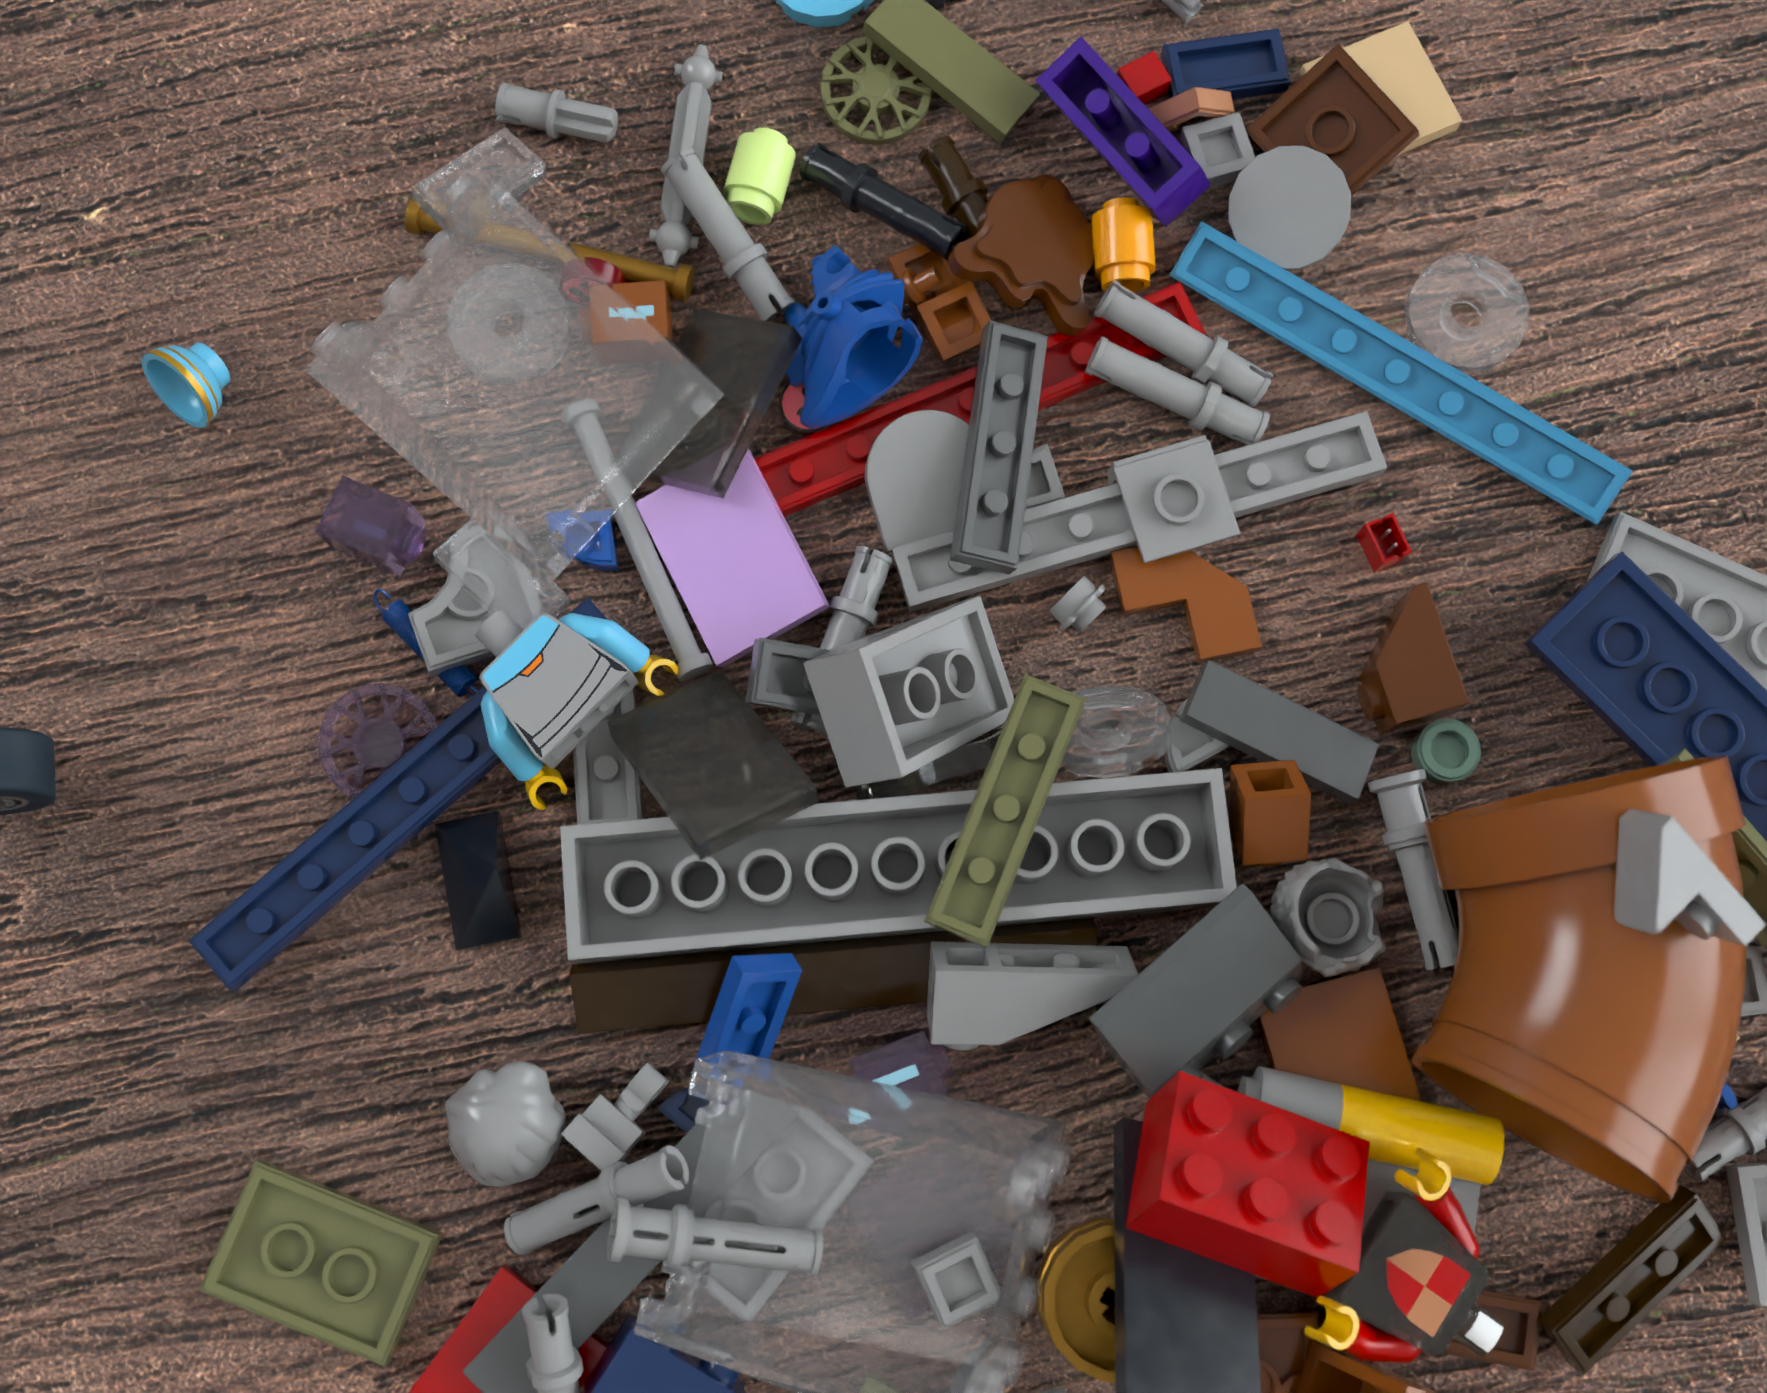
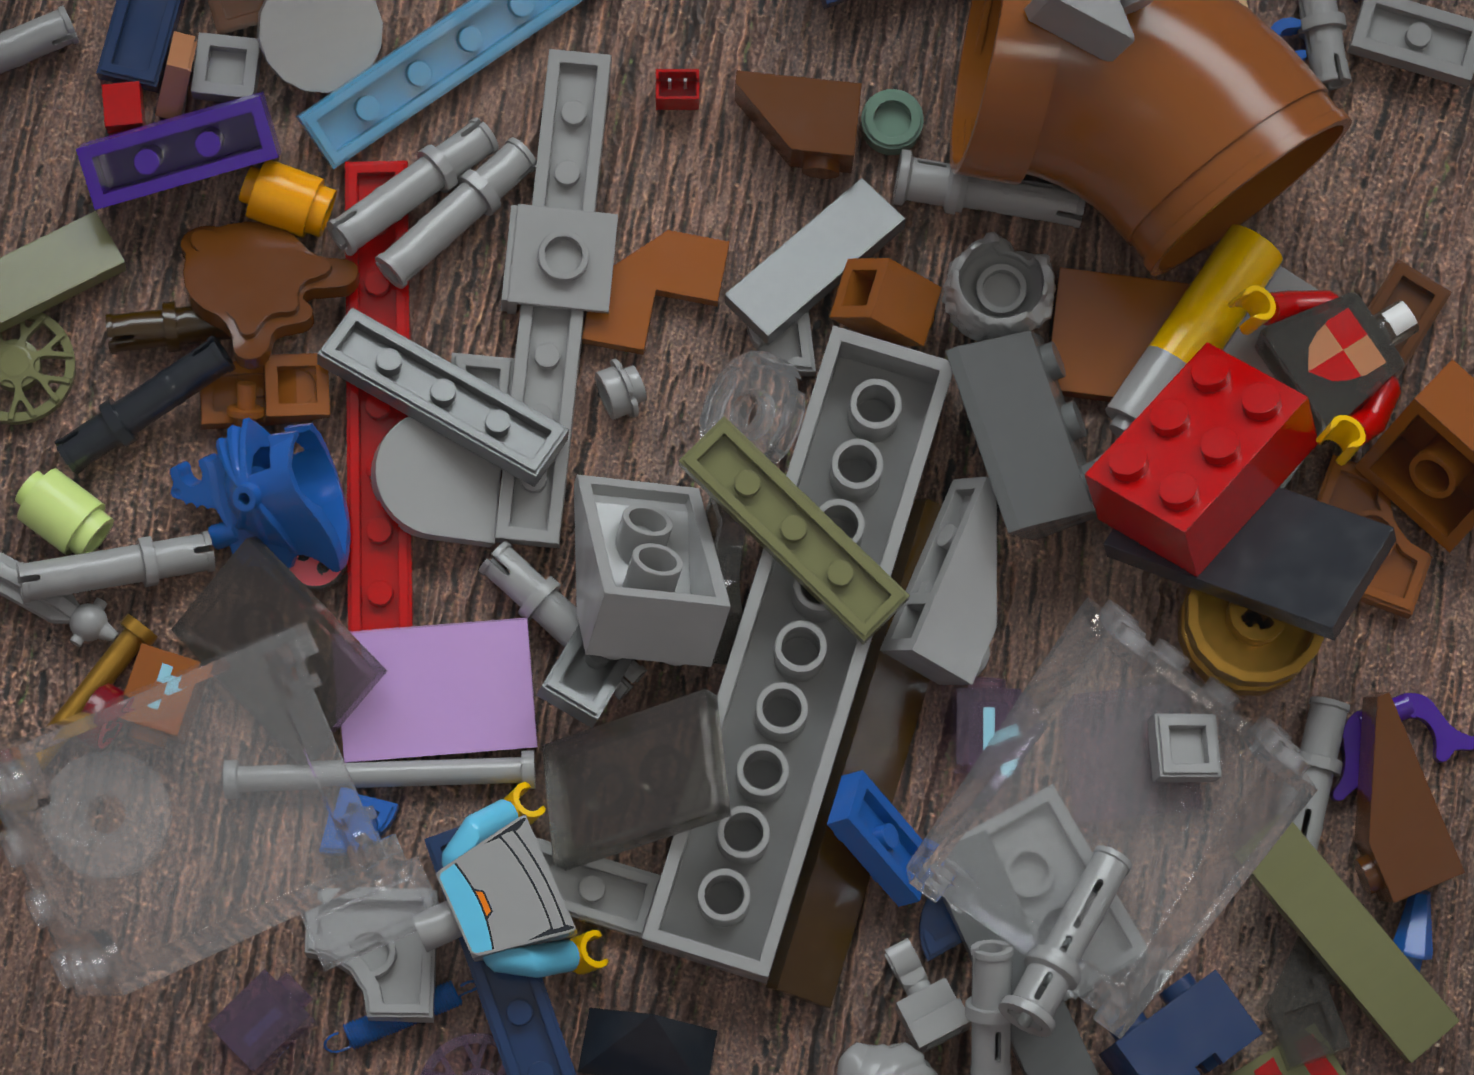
camera: 70 degrees left, 0 degrees up
dark brown tile [1537,1185,1727,1375] -> none

